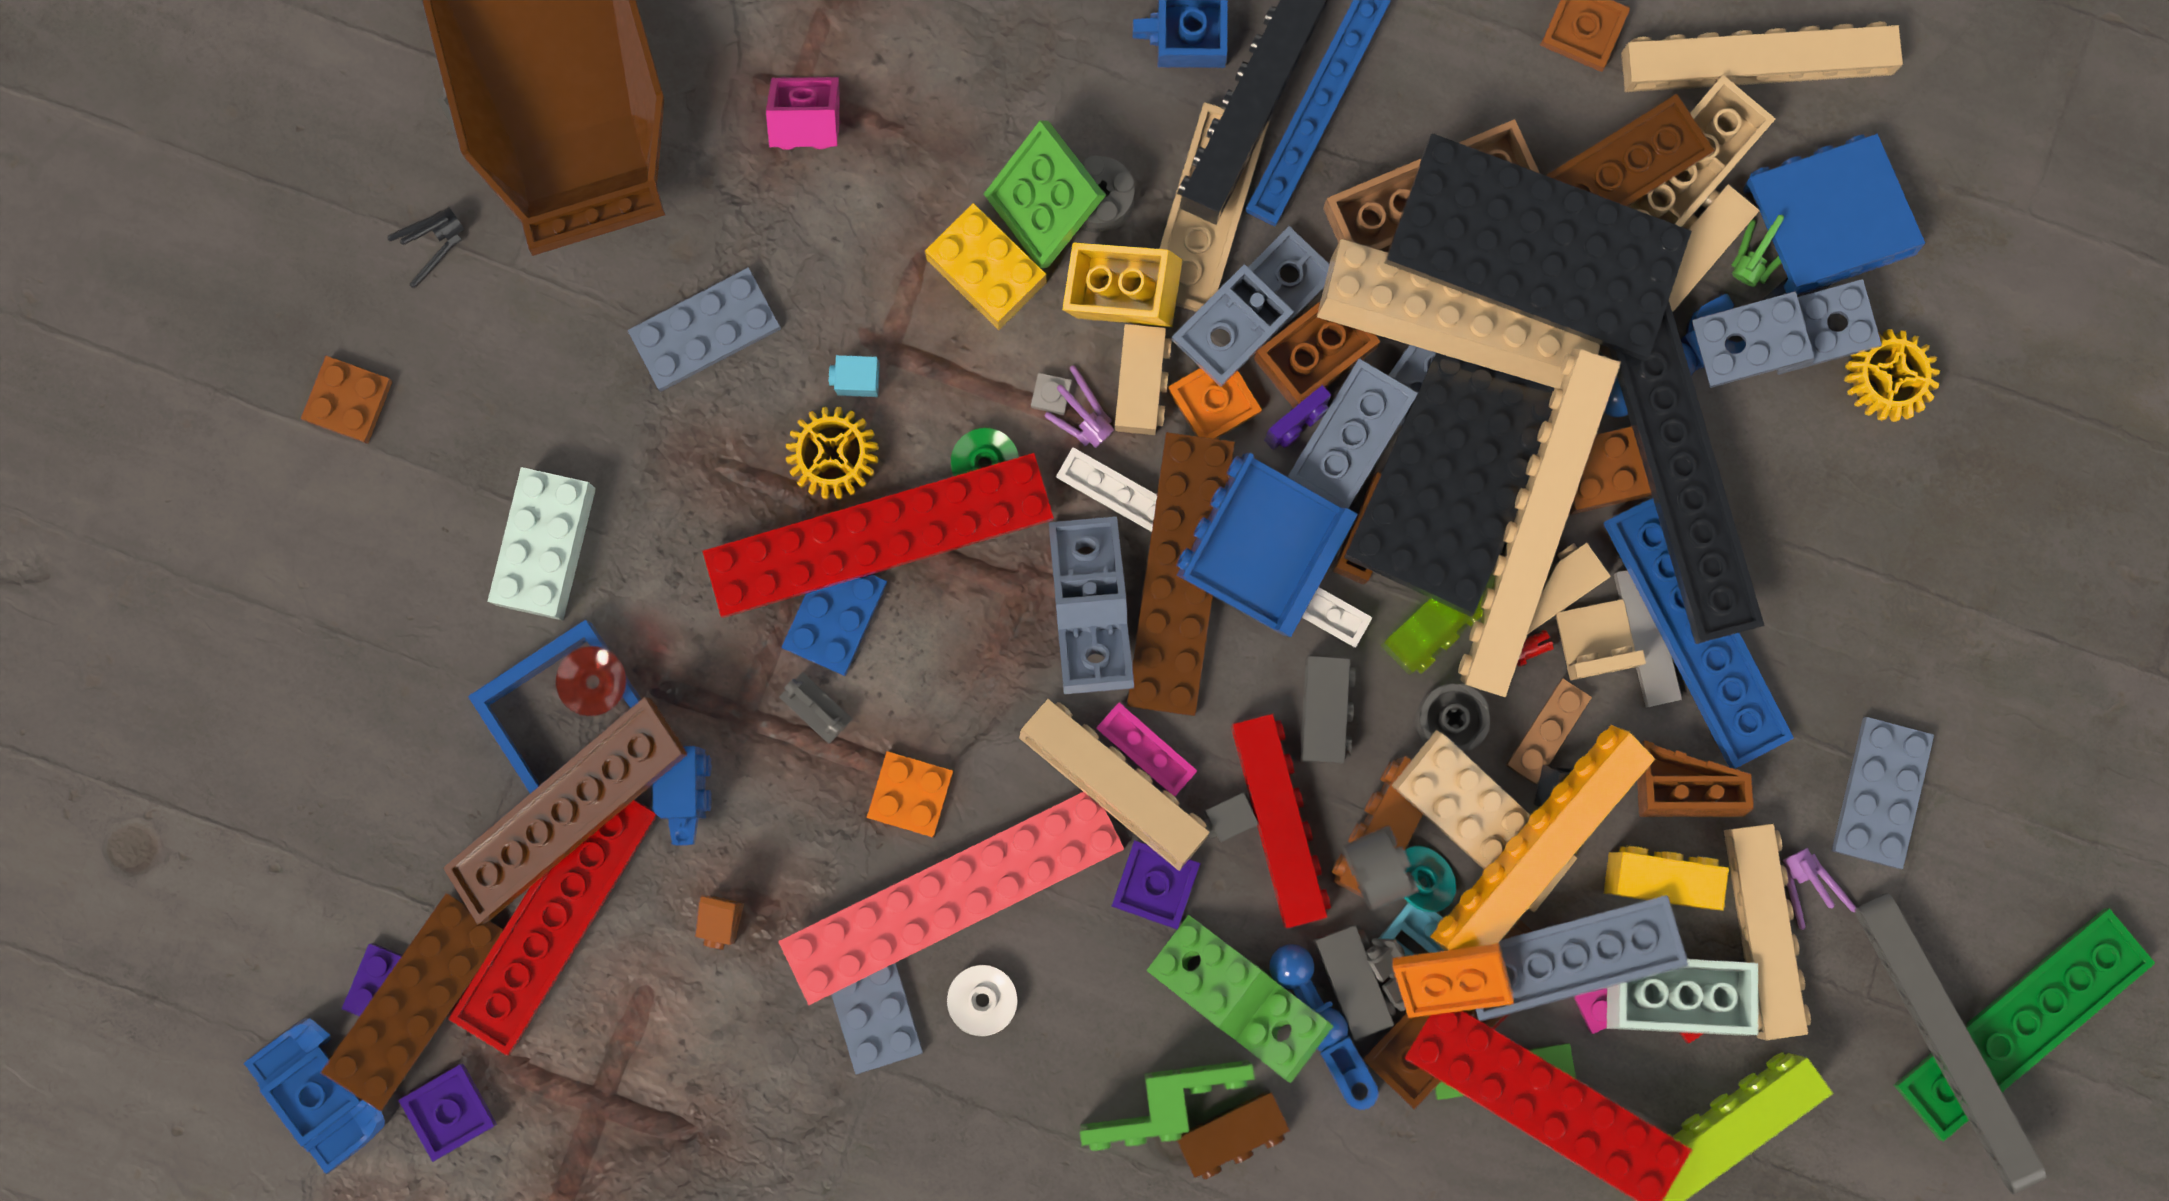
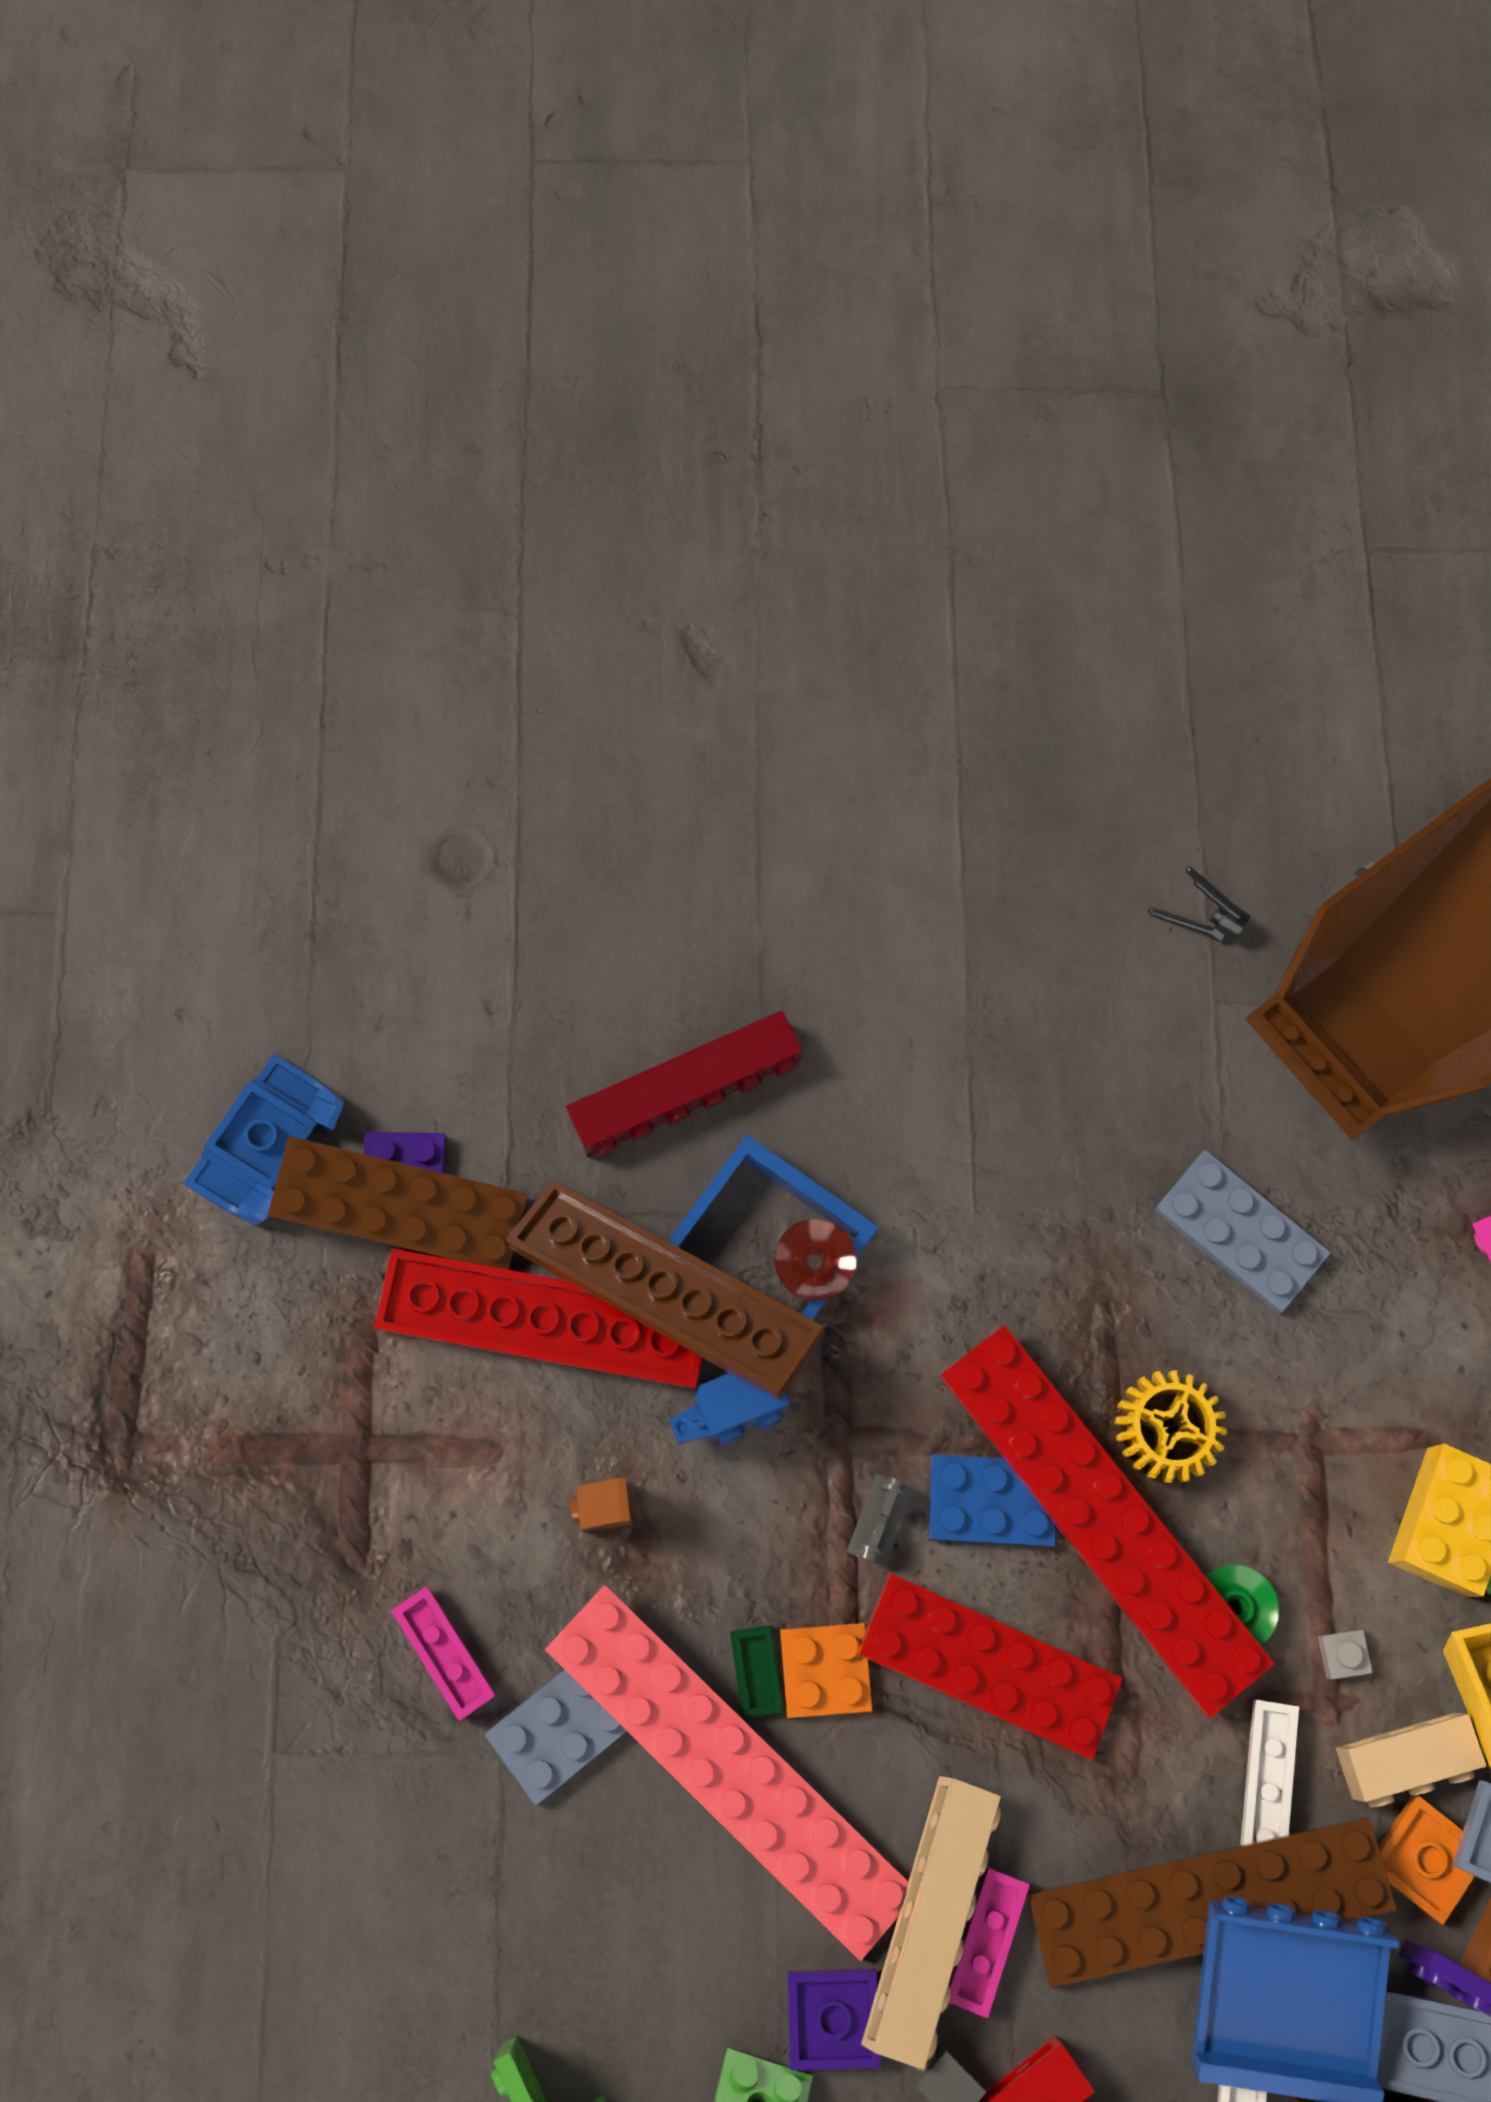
camera: 65 degrees right, 10 degrees down
dark orange plate [301,356,393,444] -> none
dark purple plate [398,1064,497,1162] -> none
light aqua brick [487,467,596,621] -> none
medium azure brick [829,355,880,397] -> none
white dish [947,965,1017,1036] -> none
medium lavender plant [1045,365,1115,448] -> none
sand blue bracket [1049,516,1134,694] -> none
none -> dark pink plate [391,1586,497,1721]
none -> dark red brick [565,1010,803,1157]
none -> dark green tile [730,1625,785,1719]
none -> red plate [856,1573,1123,1760]

